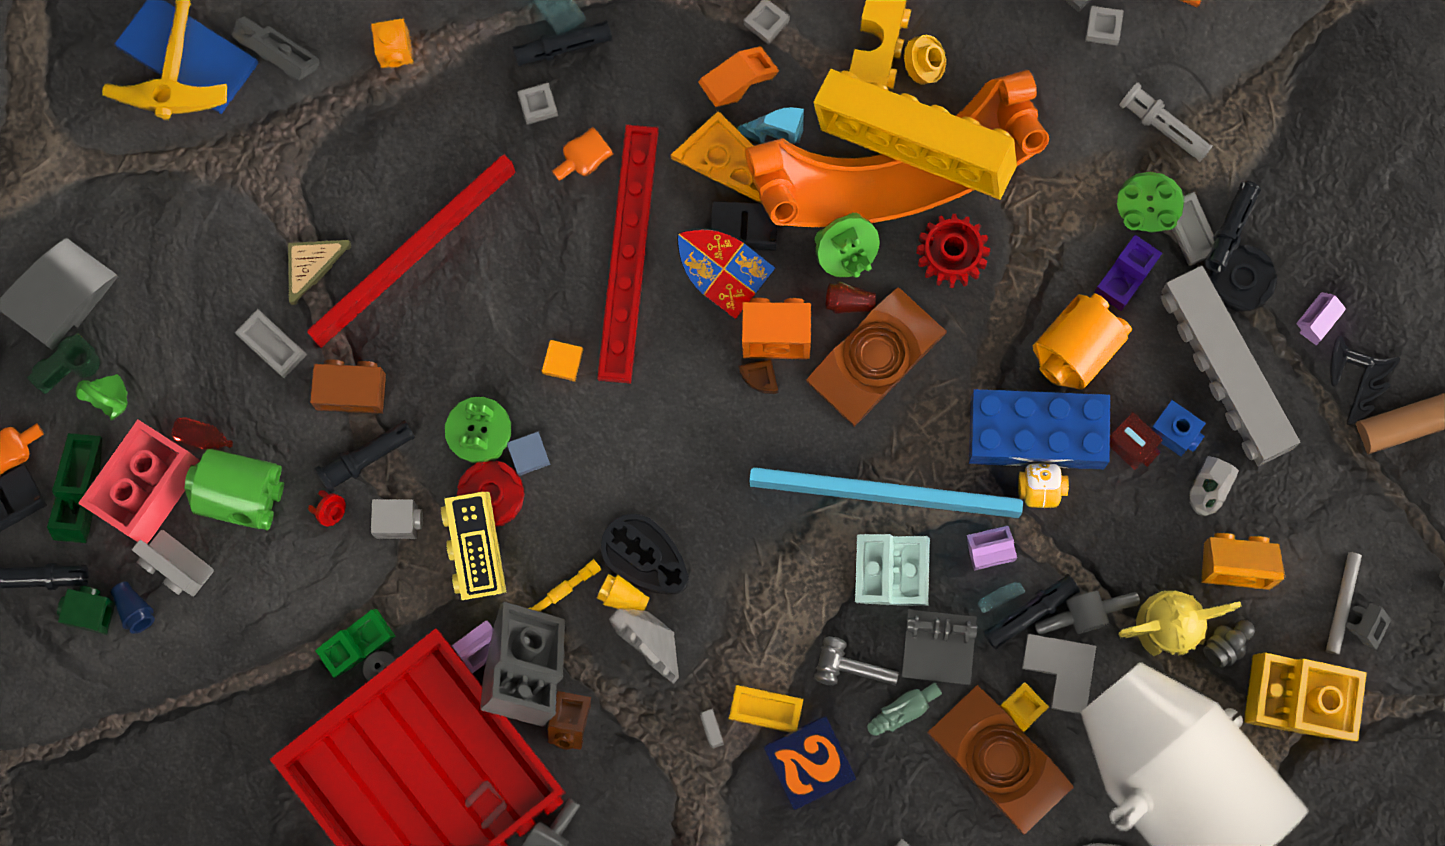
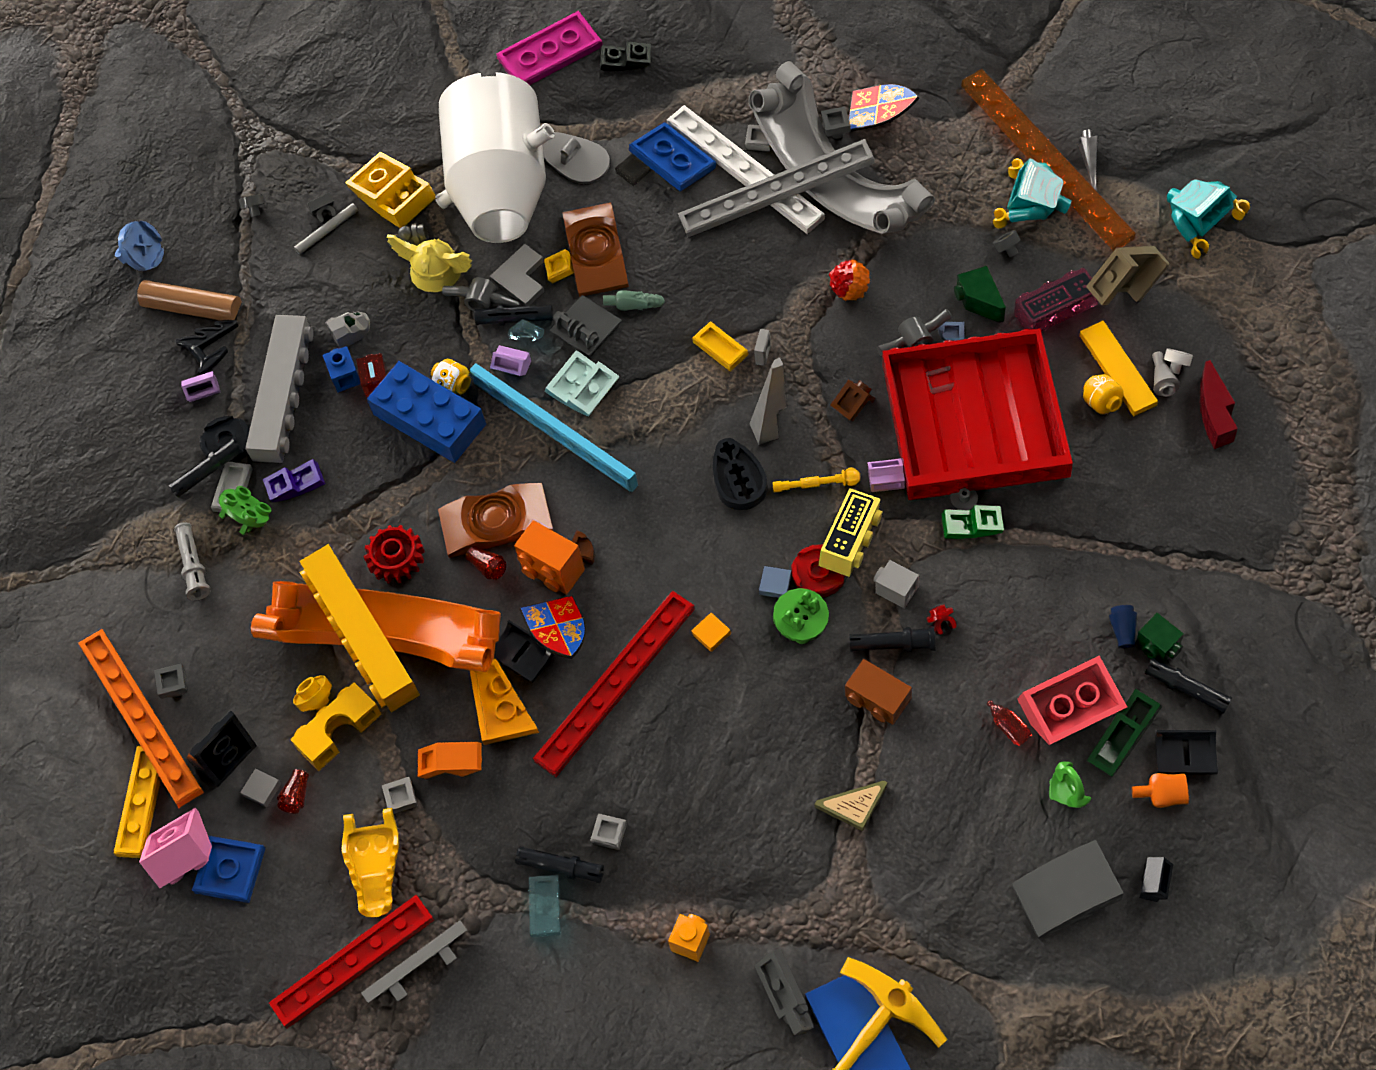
camera: 145 degrees left, 15 degrees down
clear green plate [27,333,100,394] -> none
light grey bracket [132,530,214,597] -> none
bright green cylinder [184,449,284,530] -> none
light grey tile [235,309,307,378] -> none
red tile [307,154,516,348] -> none
dark grey slope [480,601,565,727] -> none
orange piece [552,127,613,181] -> none
yellow cone [597,574,650,611] -> none
medium azure slope [737,107,804,144] -> none
tile [763,716,856,810] -> none
flat silver piece [814,637,899,685] -> none
bright green plate [815,213,880,278] -> none
light orange cylinder [1032,293,1132,390] -> none
light grey tile [1085,6,1123,46] -> none
light orange slope [1201,533,1284,590] -> none

